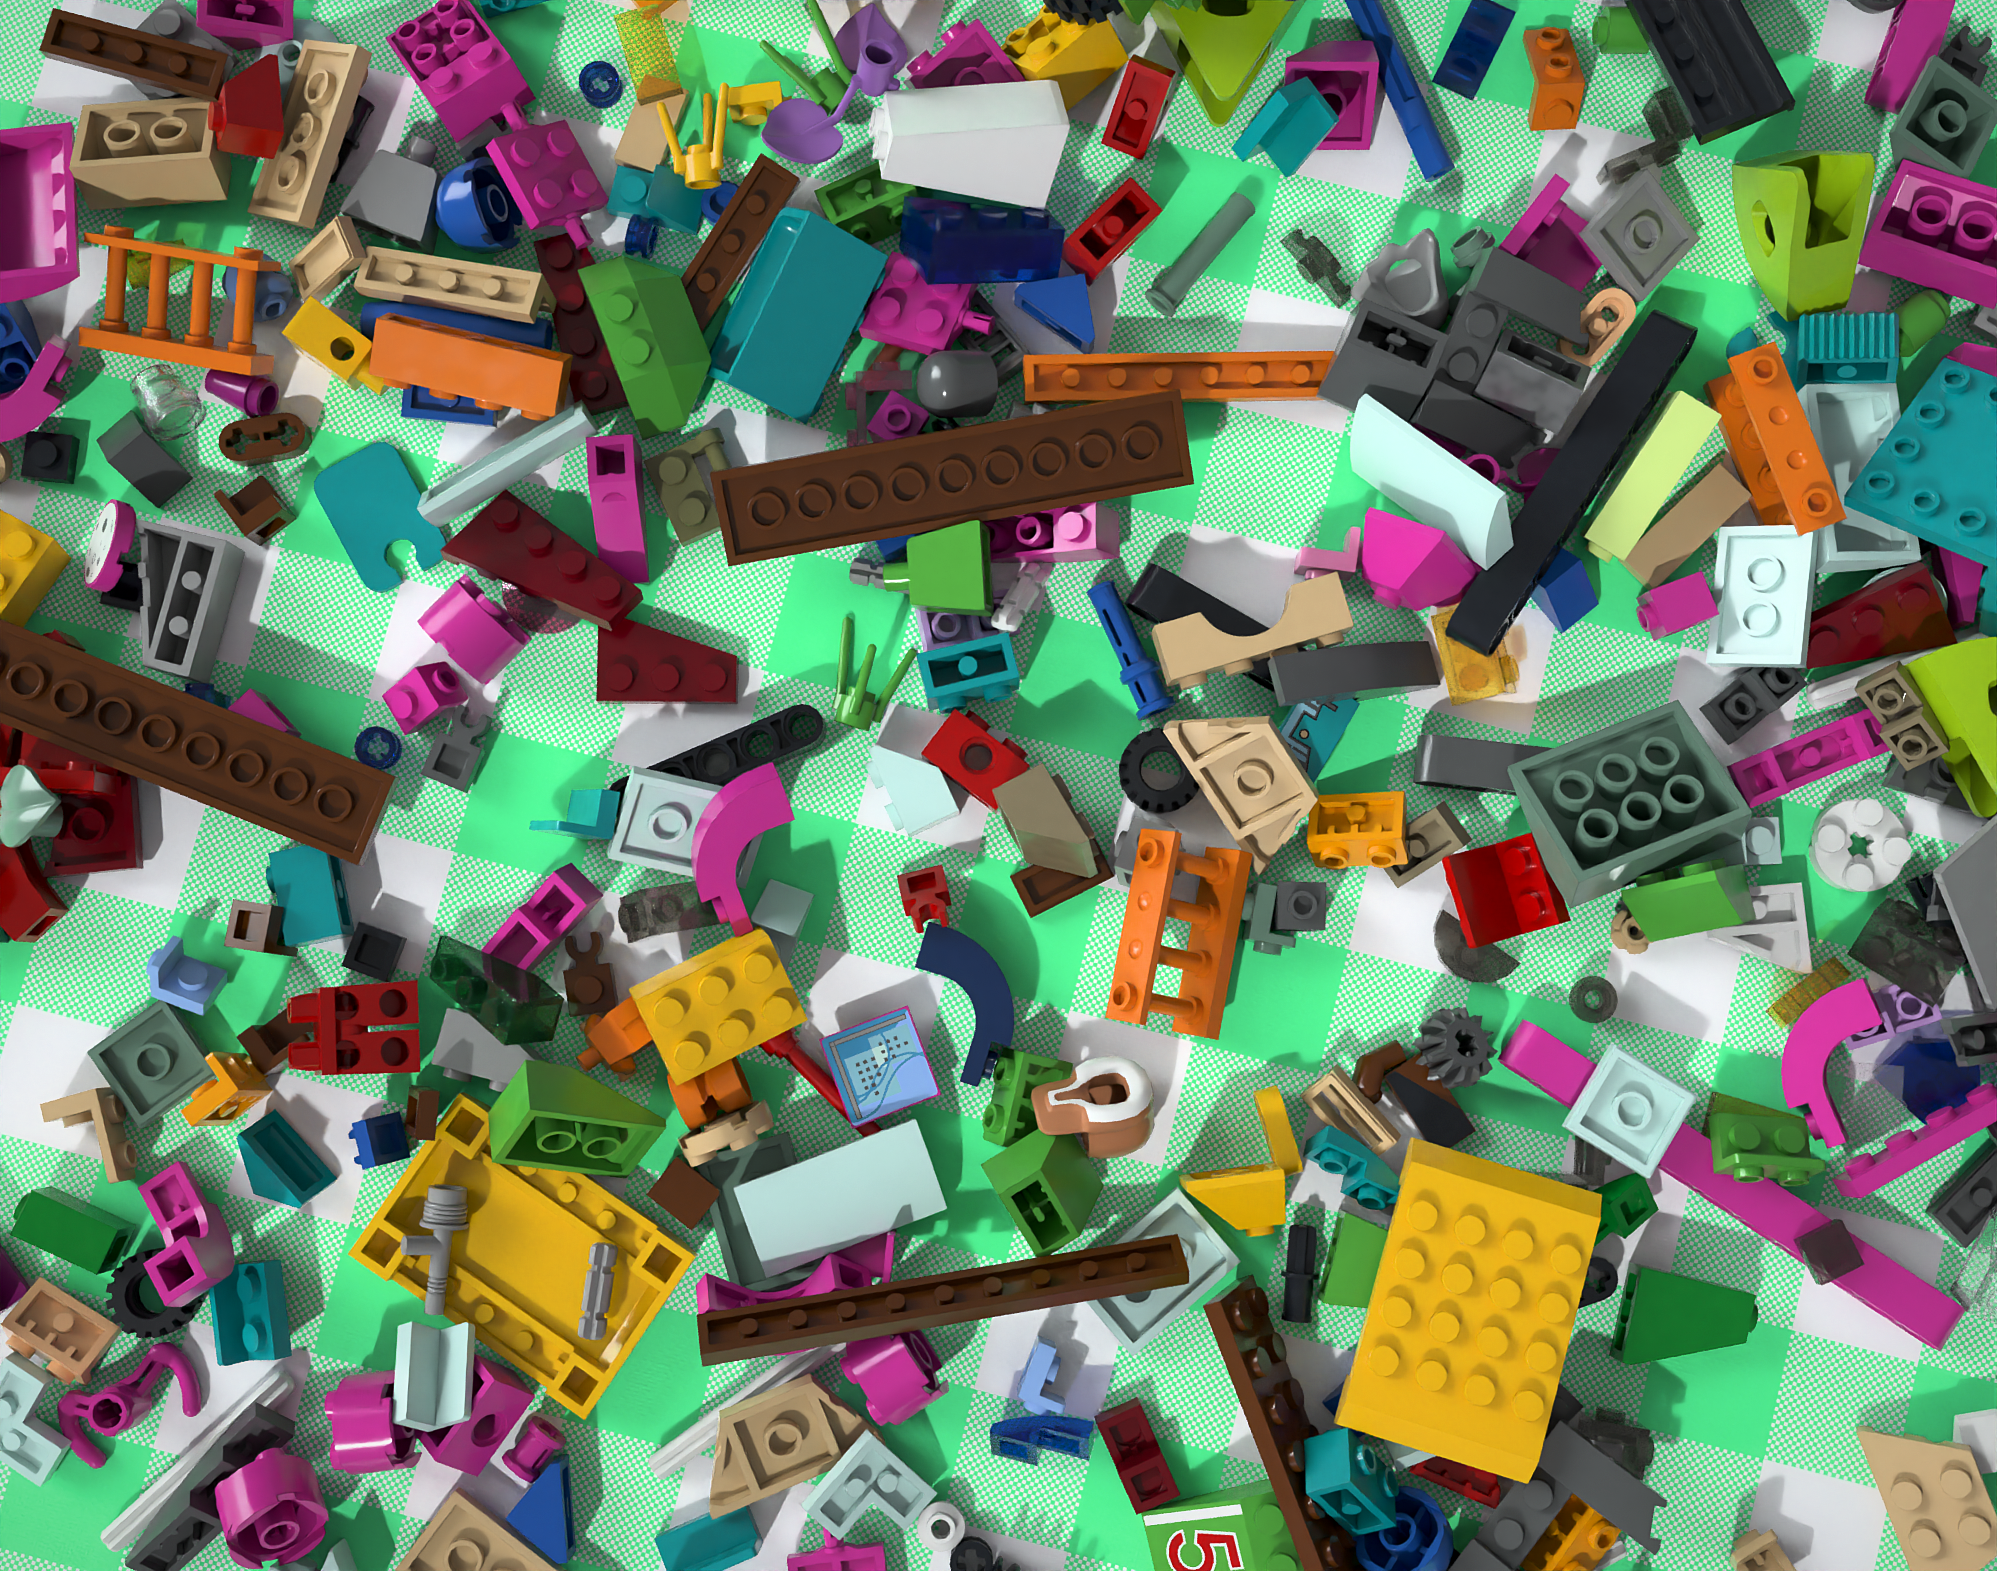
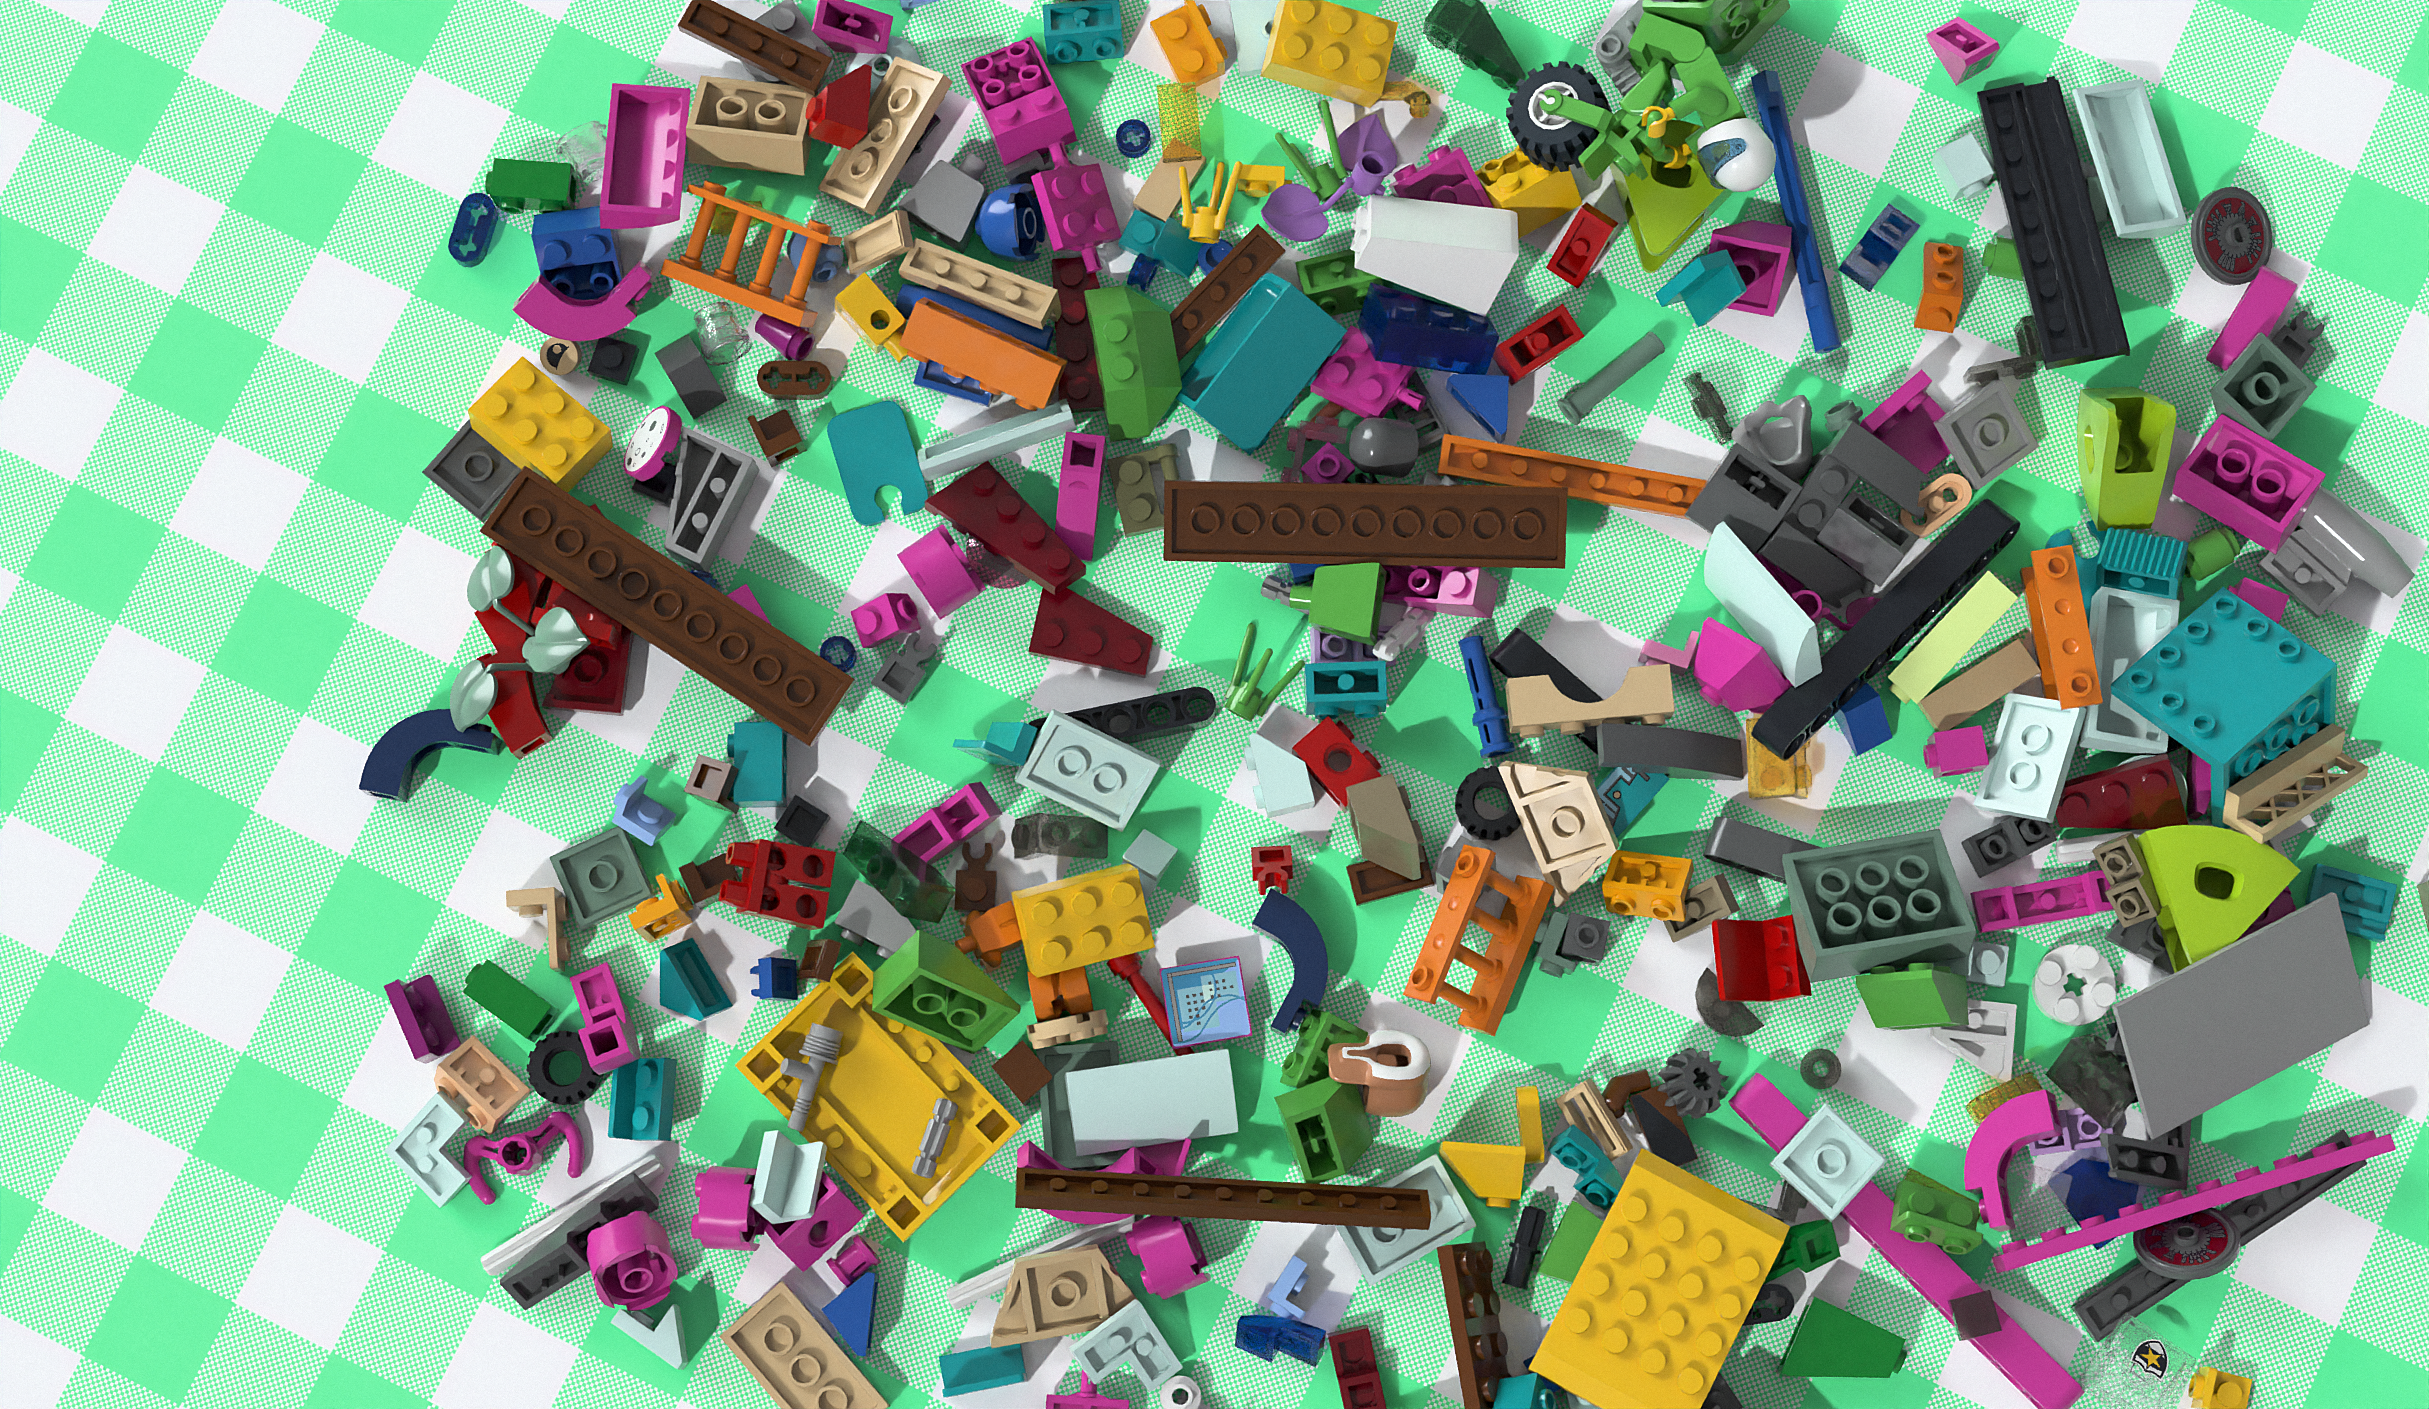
camera: 15 degrees right, 5 degrees down
dark pink arch [691,762,795,937] -> none
tan plate [1610,910,1653,954] -> none

